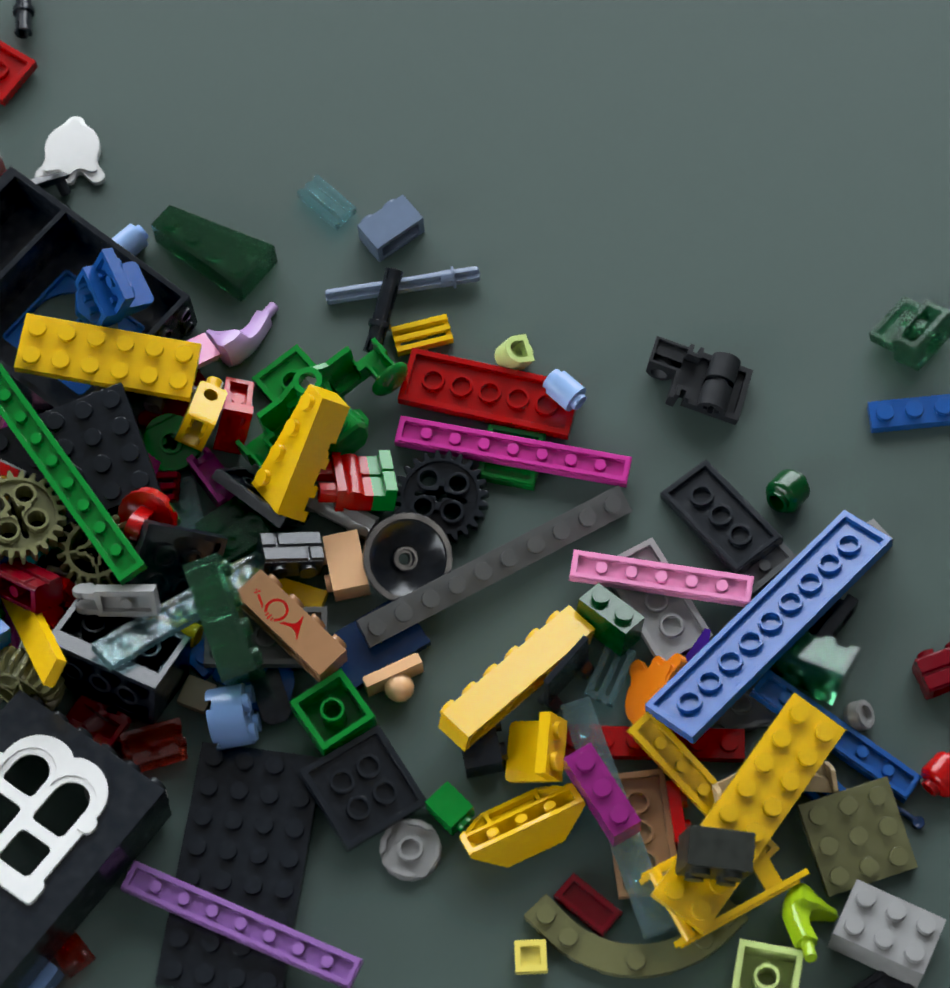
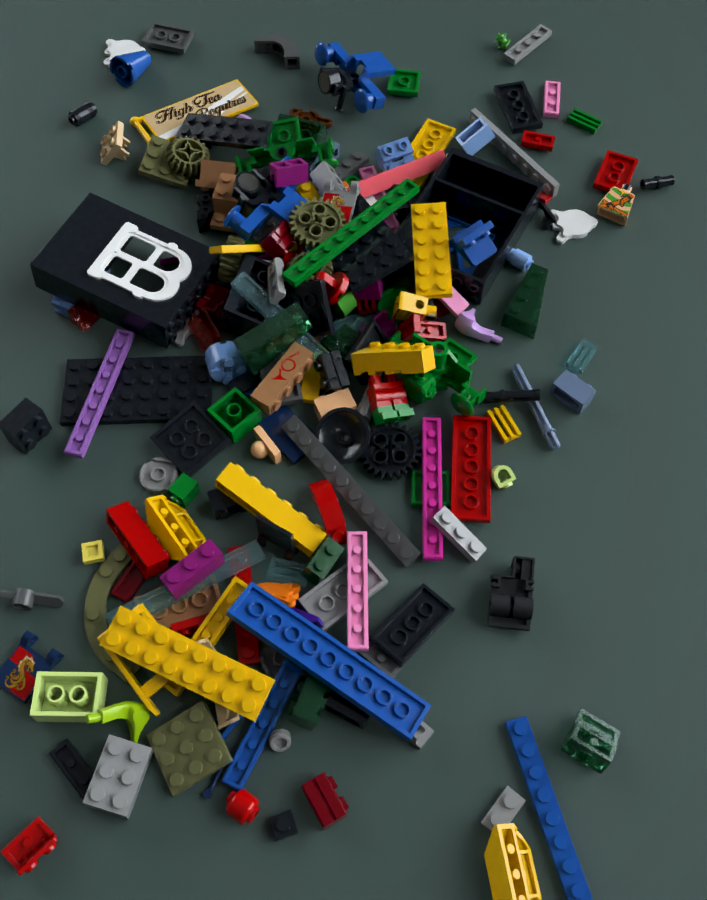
camera: 75 degrees right, 5 degrees down
yellow bracket [505,712,568,783] -> none
light blue brick [542,369,587,411] -> none
pearl dark grey brick [675,825,756,887] -> none
dark green head [765,469,810,514] -> none
none -> red brick [106,501,170,579]
none -> red arch [308,479,347,545]
none -> light grey plate [430,506,487,564]
none -> torso [596,184,635,226]

